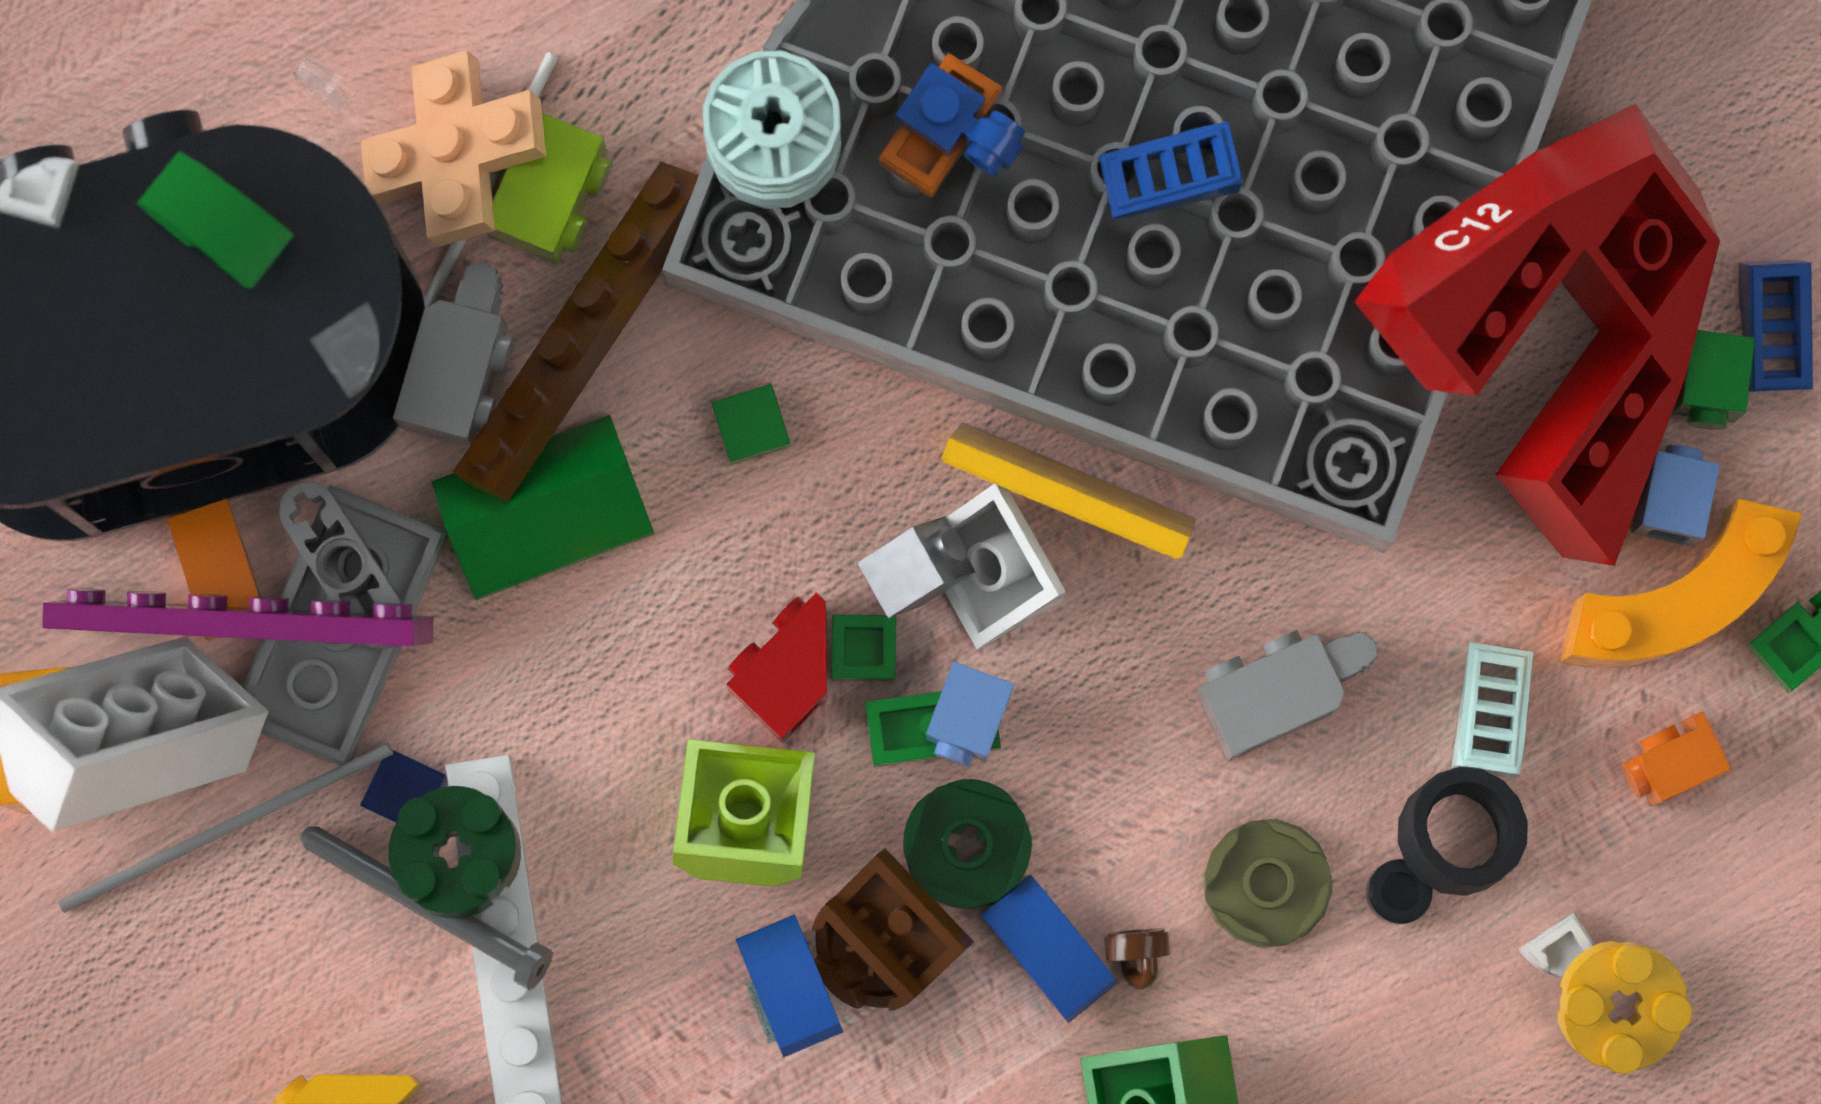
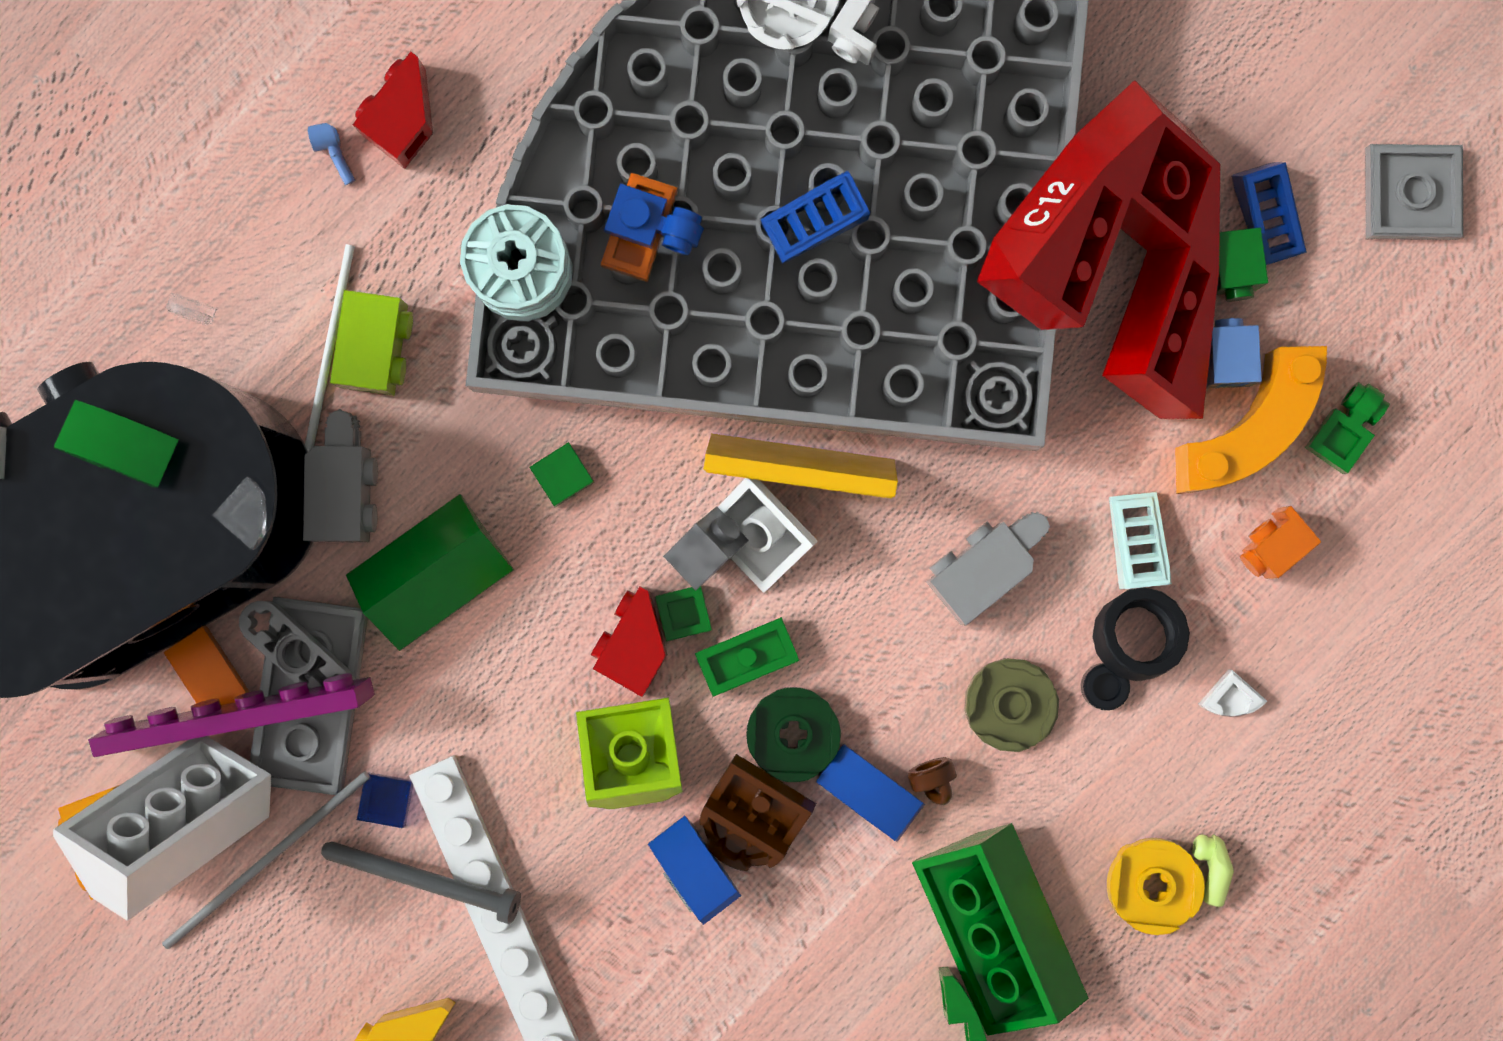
camera: 15 degrees left, 5 degrees up
light nougat plate [361,50,546,247] -> none
dark green plate [388,786,521,919] -> none
reddish brown plate [453,161,699,503] -> none
medium blue brick [926,661,1014,767] -> none
yellow plate [1557,941,1692,1074] -> none

